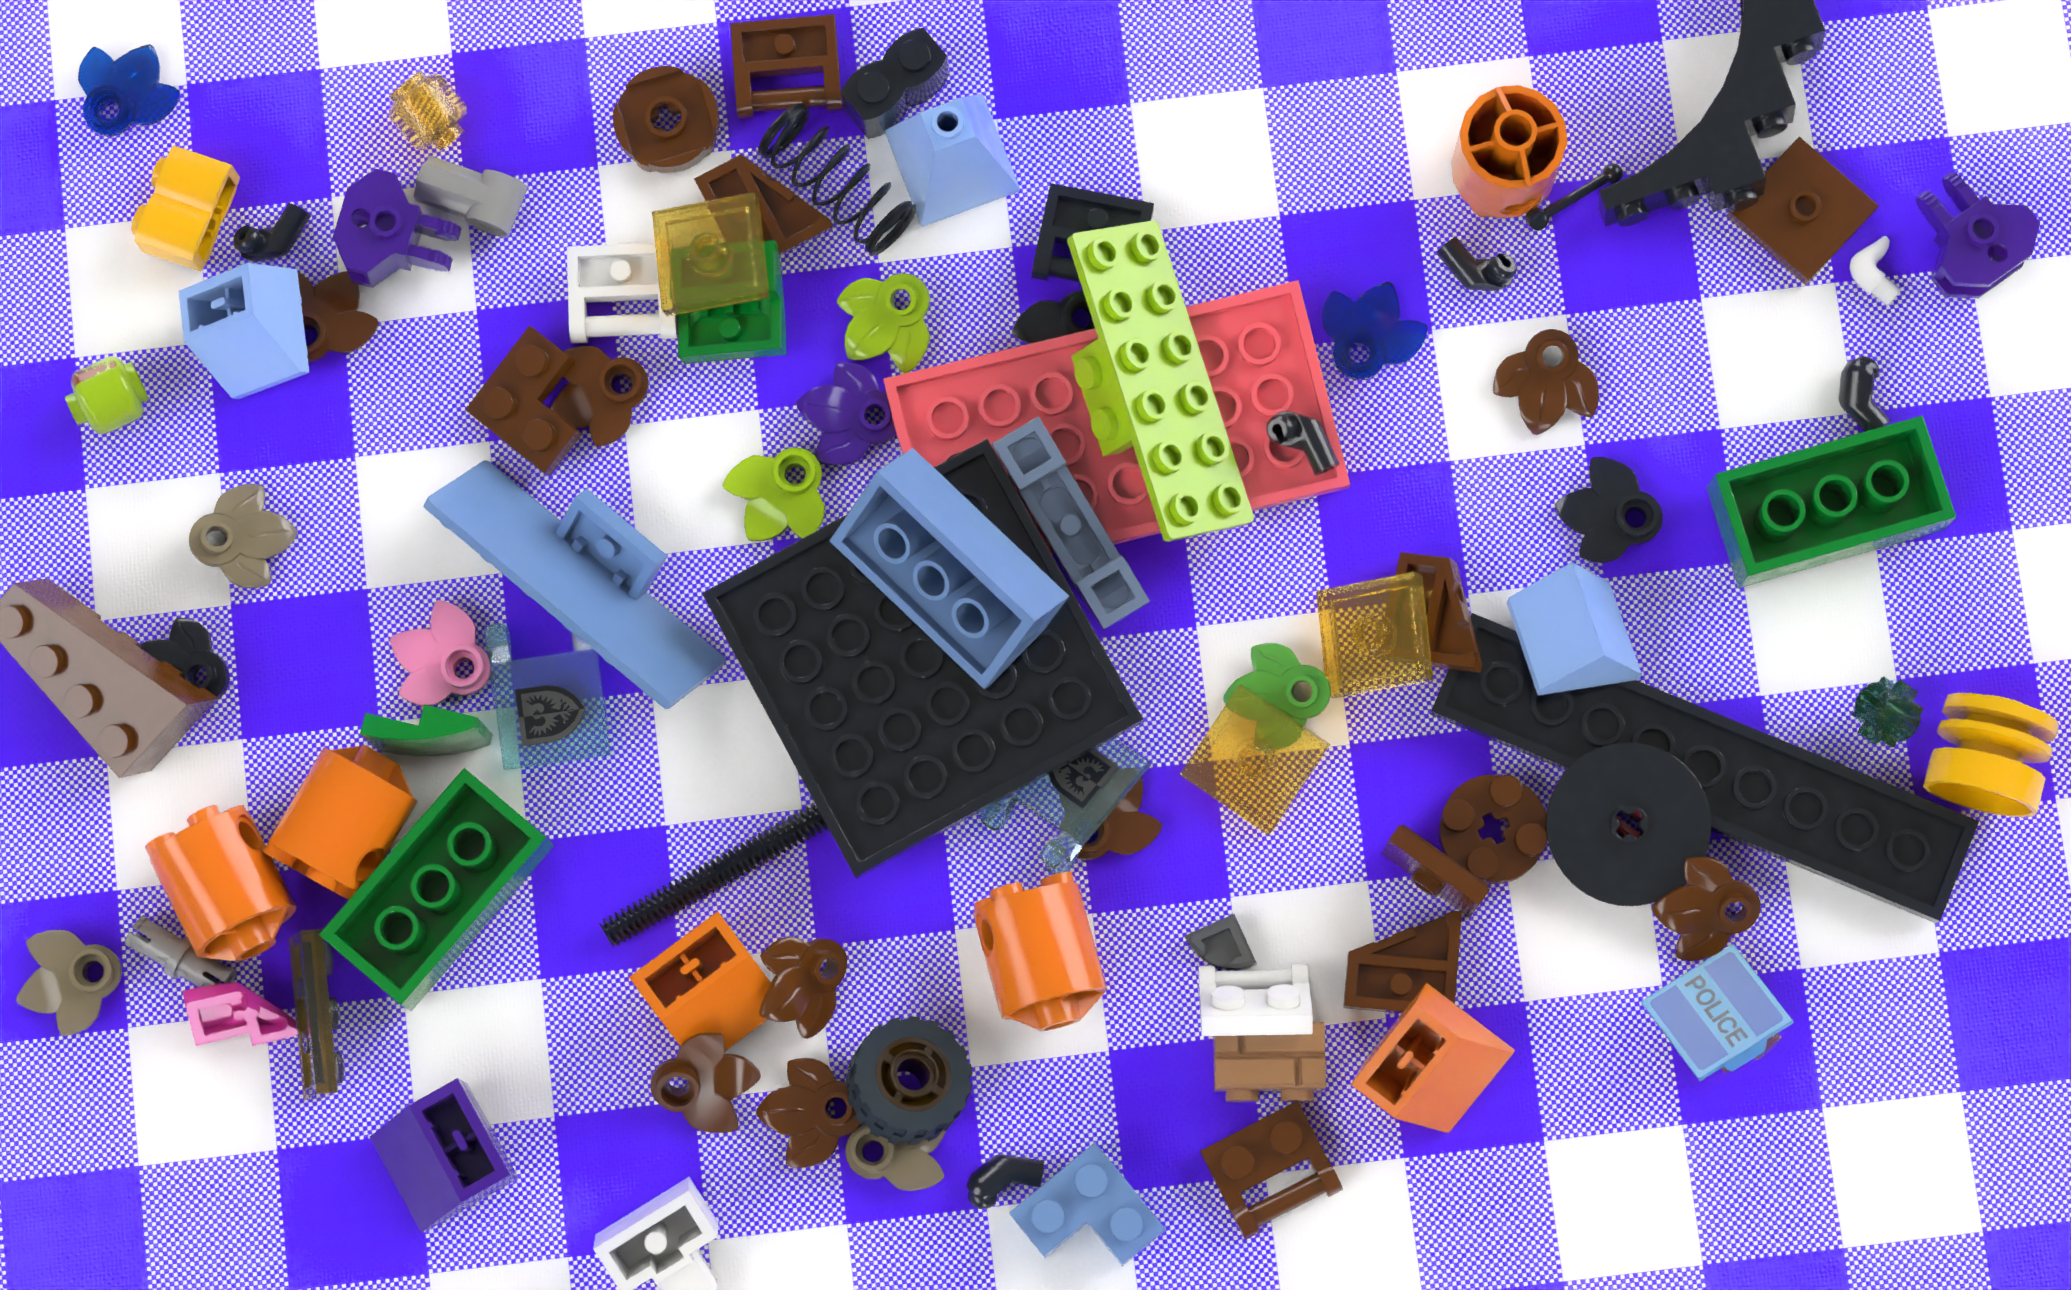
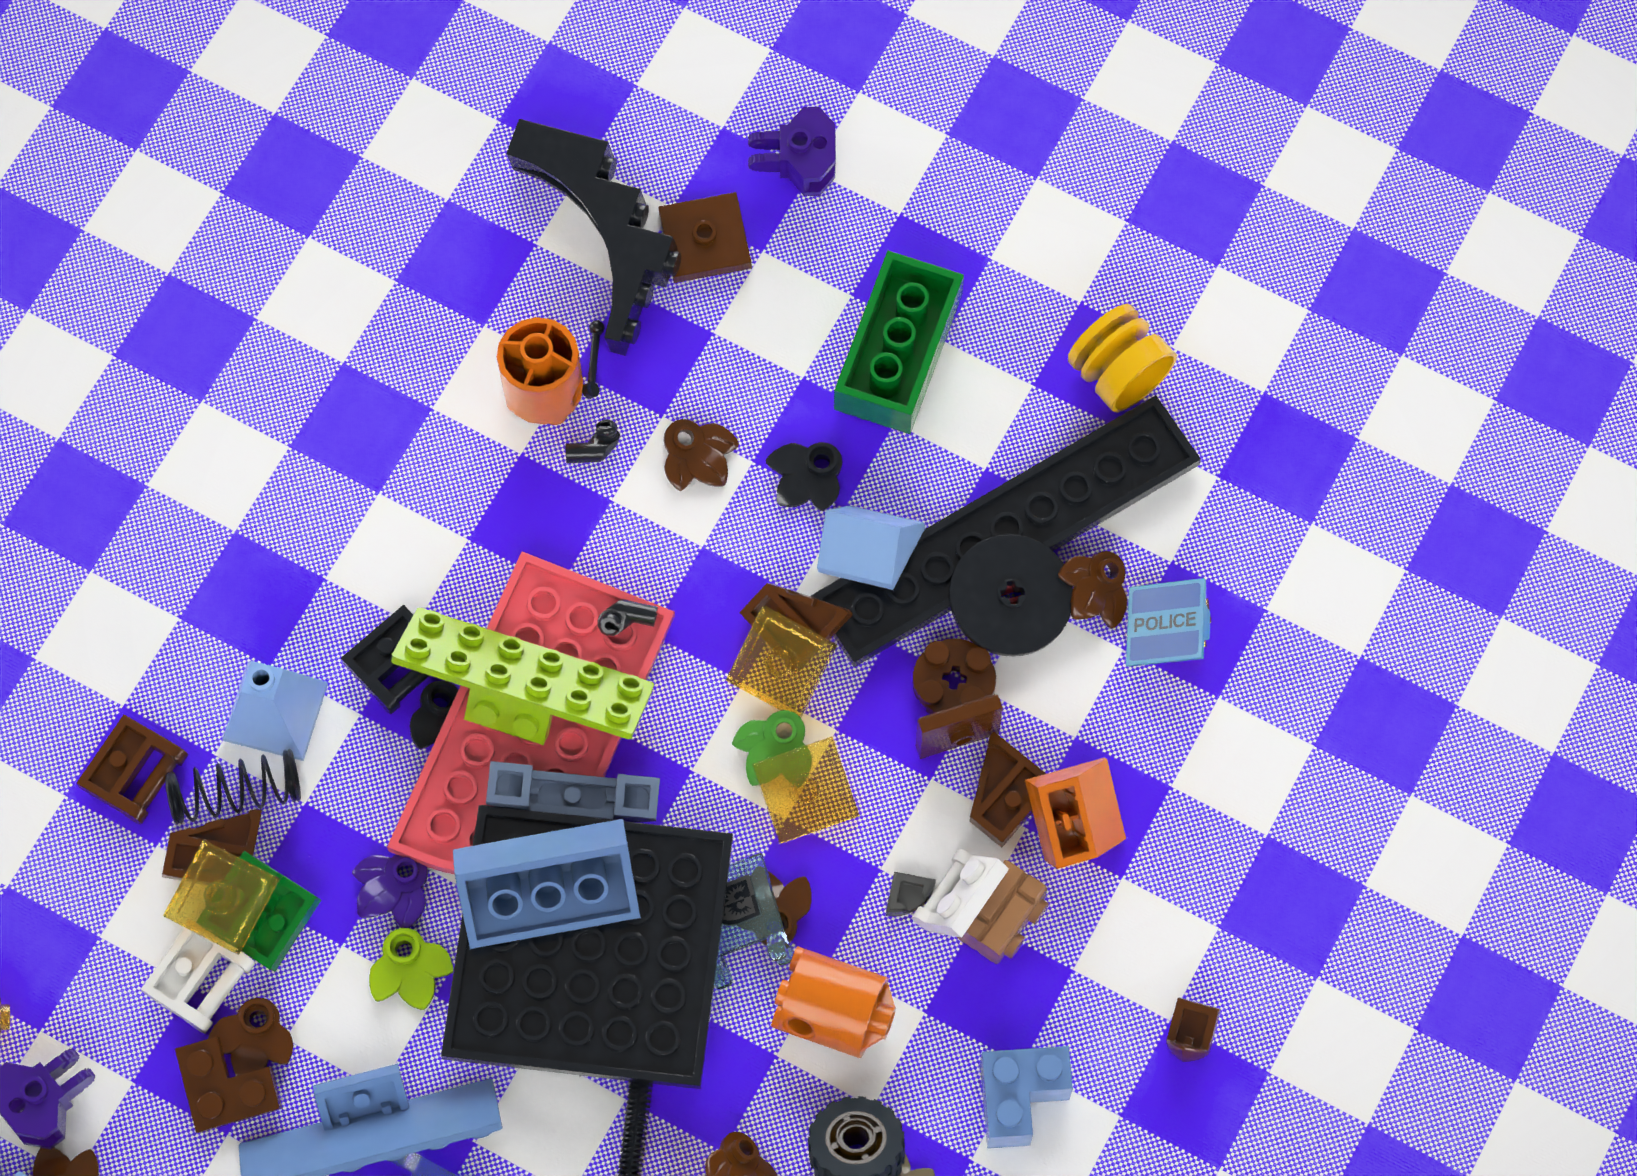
camera: 60 degrees left, 10 degrees down
light grey piece [413,155,528,238] -> none
reddish brown plate [613,66,720,173] -> none
lime plate [837,273,930,373] -> none
black brick [841,28,949,139] -> none
black arm [966,1154,1045,1209] -> none
reddish brown plate [1200,1101,1343,1240] -> none
clear blue plate [1322,282,1428,380] -> none
black arm [1838,356,1891,432] -> none
white animal [1849,236,1901,306] -> none
gear [1852,677,1923,748] -> none

